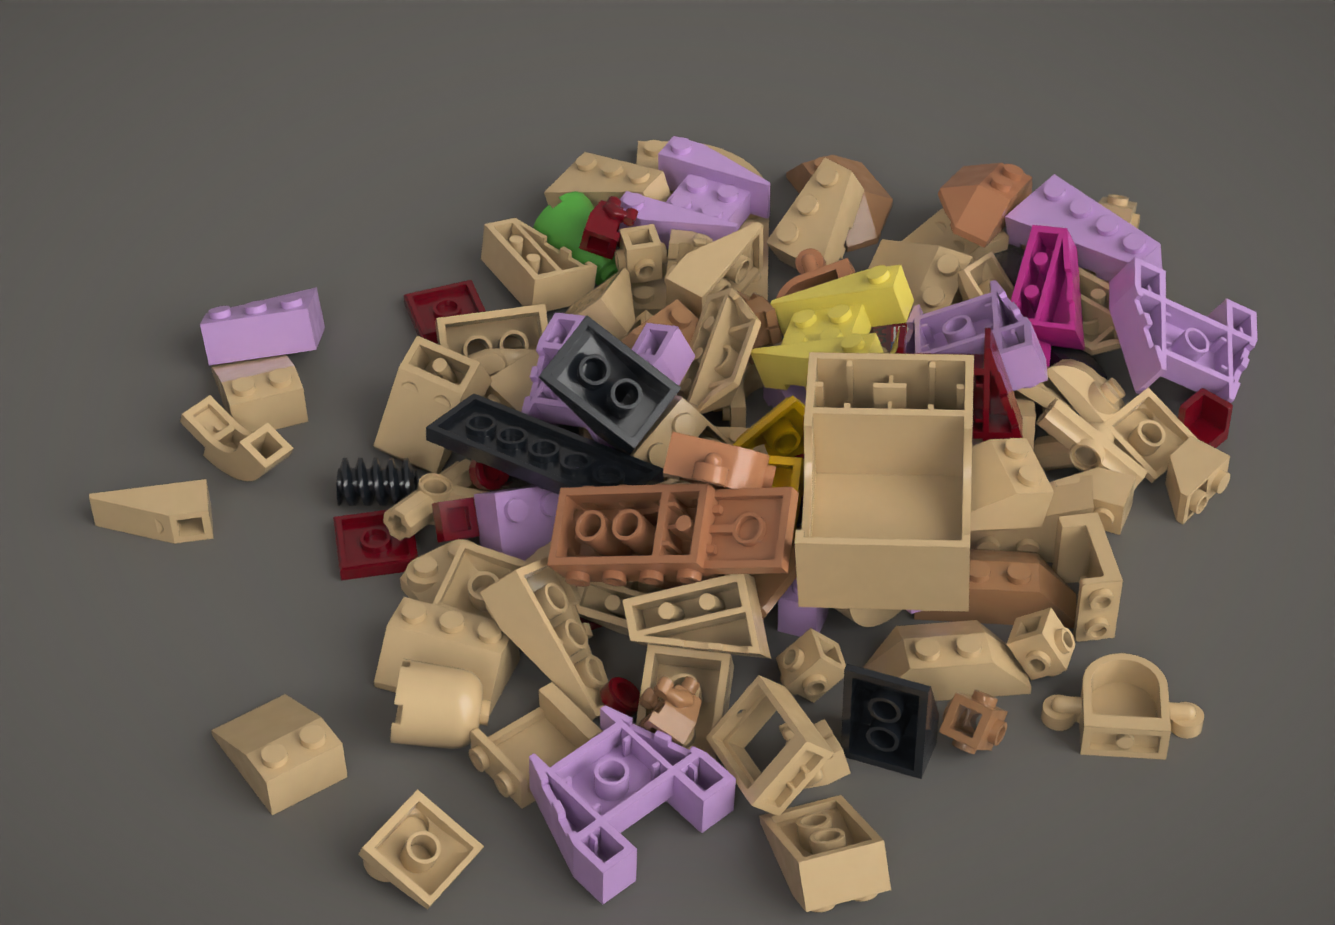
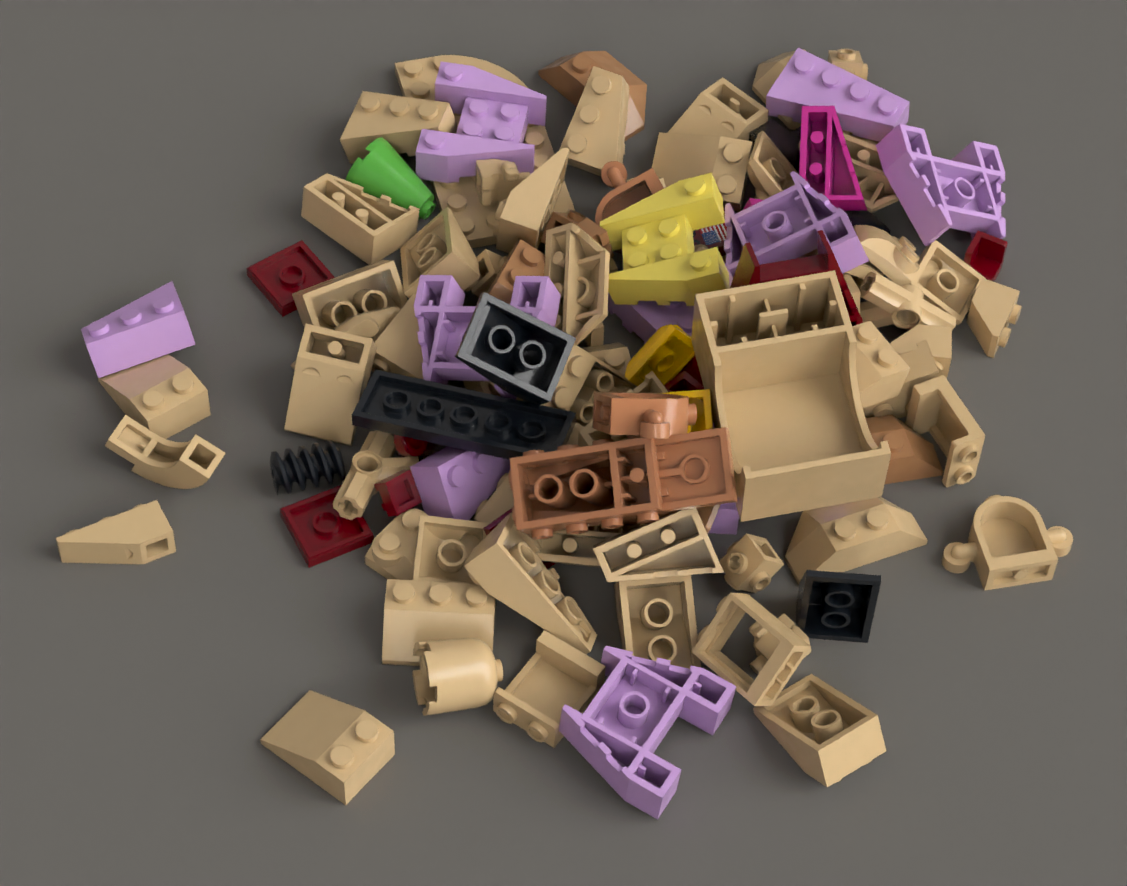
camera: 20 degrees left, 10 degrees up
tan slope [358,789,484,909] -> none
dark red piece [579,196,638,260] -> none
dark red tile [600,677,640,717] -> none
tan brick [614,224,668,284] -> none
medium nougat piece [638,676,702,746] -> none
nougat wedge [938,163,1033,248] -> none
medium nougat brick [939,689,1008,754] -> none
tan brick [1007,607,1075,681] -> none

